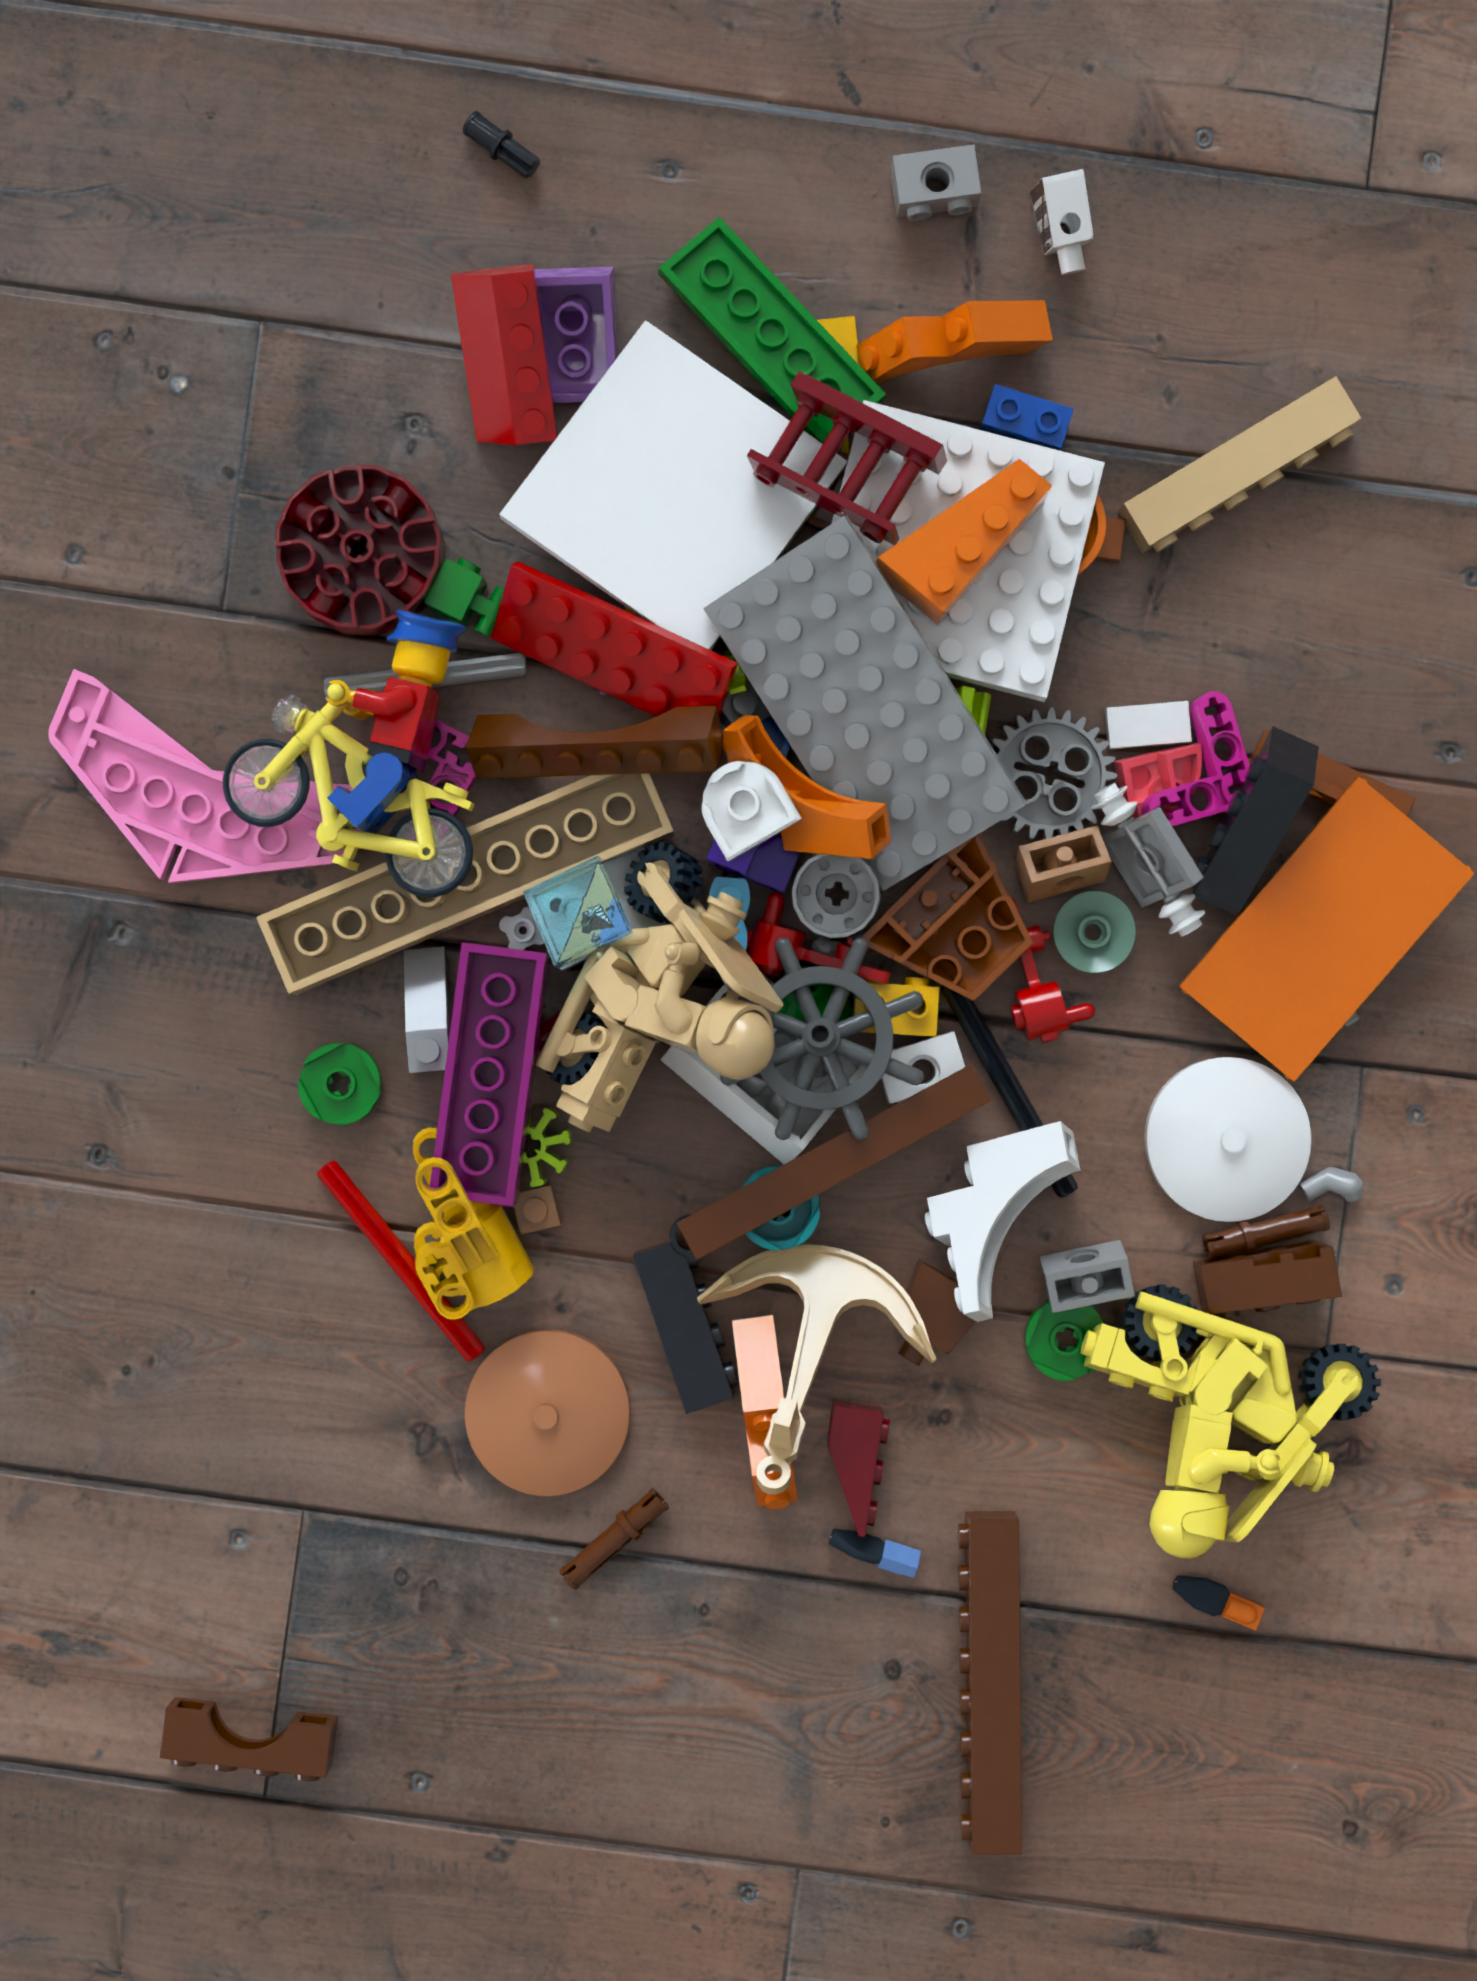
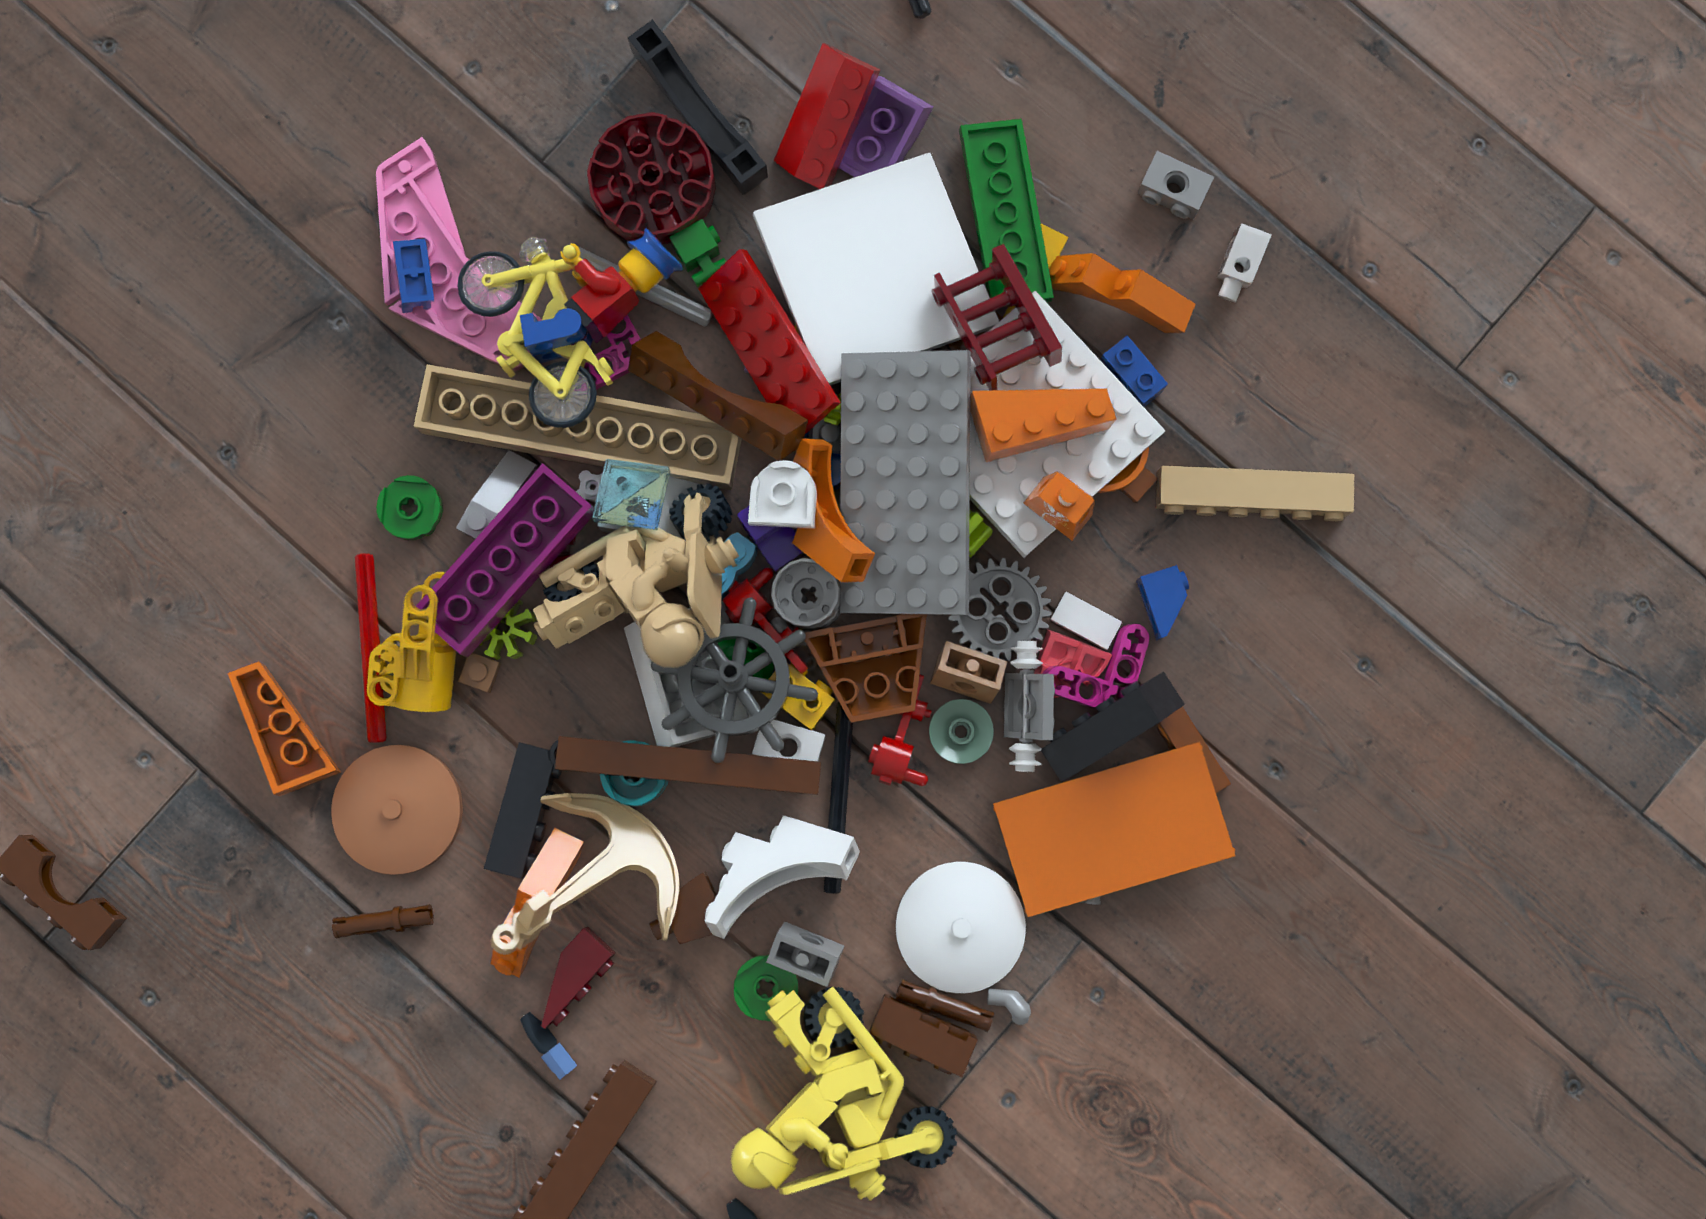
camera: 40 degrees right, 5 degrees down
none -> orange wedge [227,661,341,796]
none -> blue hinge [393,239,434,313]
none -> black arch [627,19,768,195]
none -> orange torso [1023,471,1095,541]
none -> blue slope [1136,565,1189,641]

